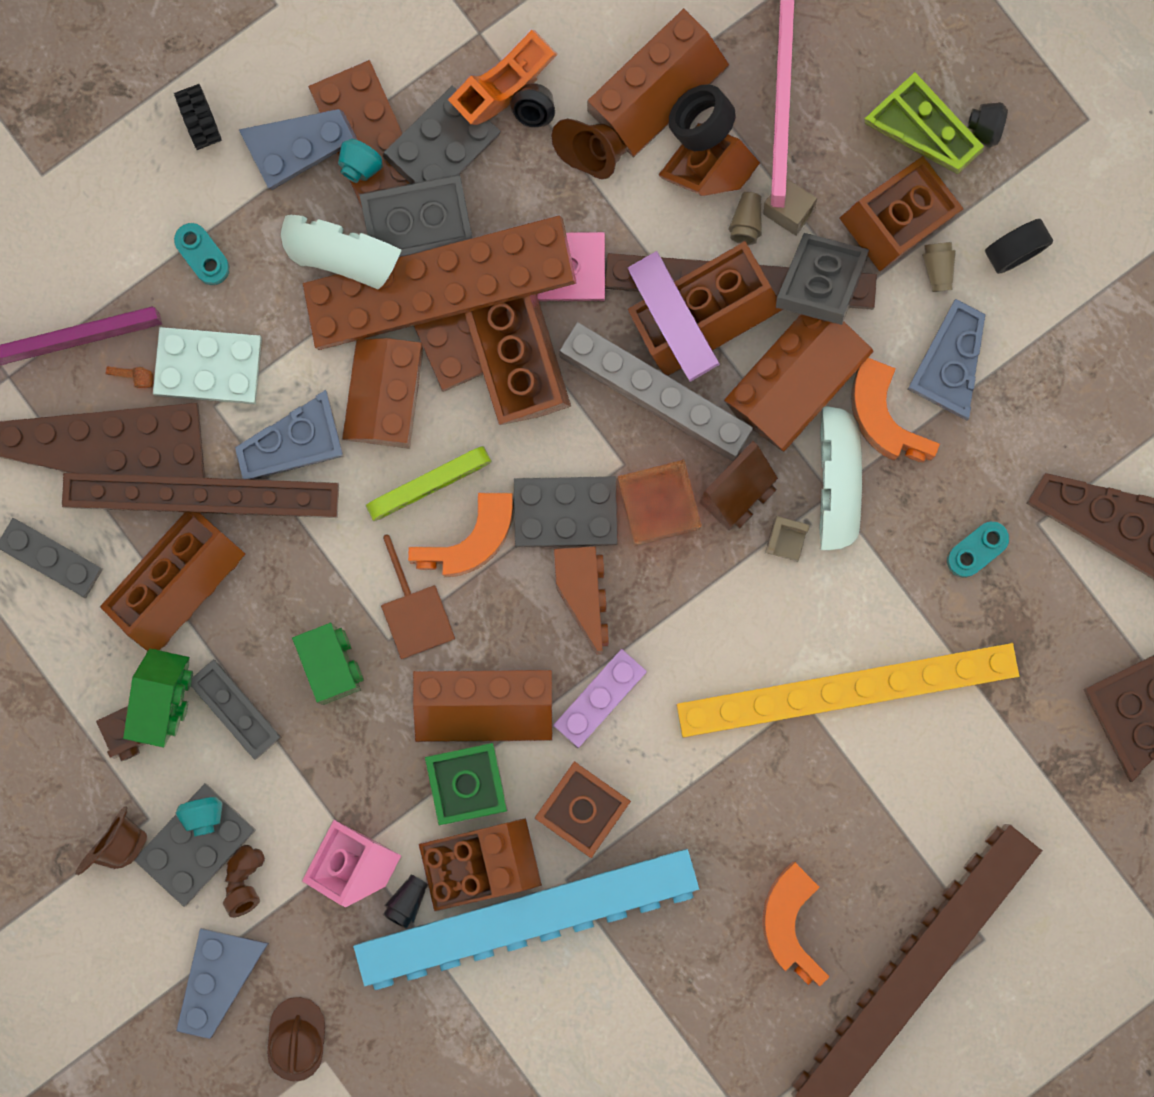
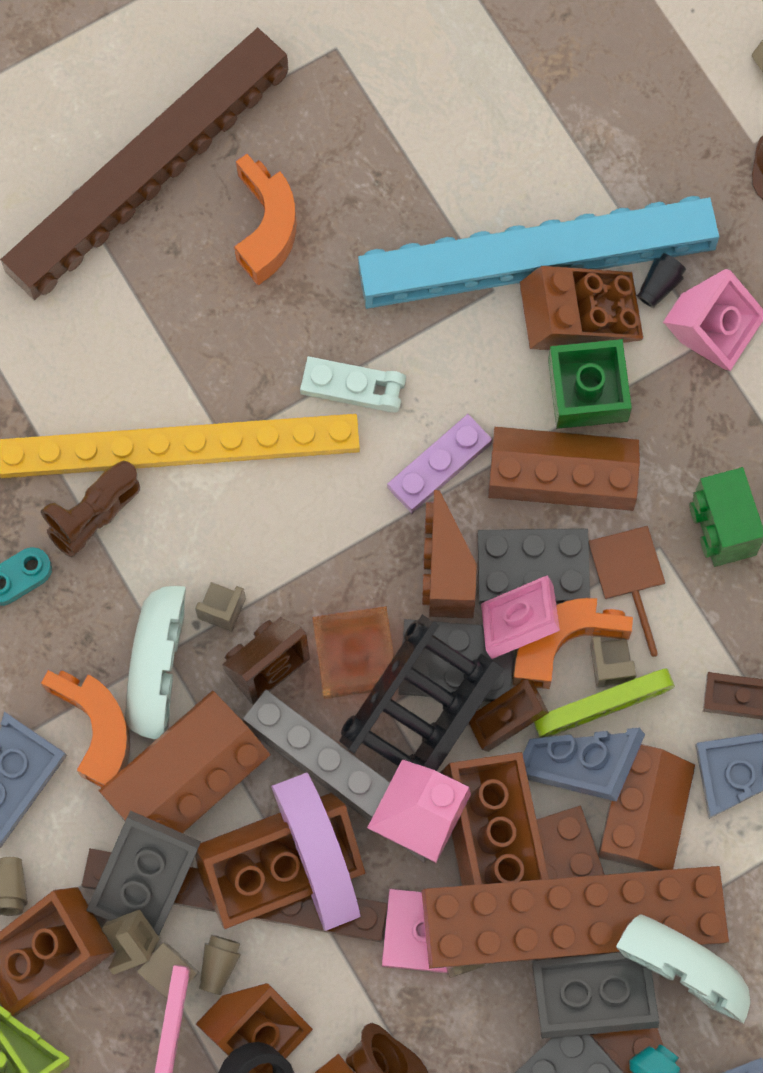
camera: 170 degrees left, 10 degrees down
dark orange brick [534,761,631,858] -> none
none -> reddish brown piece [41,461,140,557]
none -> dark tan panel [102,909,160,975]
none -> light aqua plate [300,356,406,412]
none -> black fence [339,614,504,771]
none -> bright pink slope [367,760,471,863]
none -> reddish brown plate [469,679,549,752]
none -> dark grey plate [477,529,590,605]
none -> bright pink plate [481,575,560,659]
none -> sand blue wing [523,727,645,801]
none -> dark tan panel [590,636,636,688]

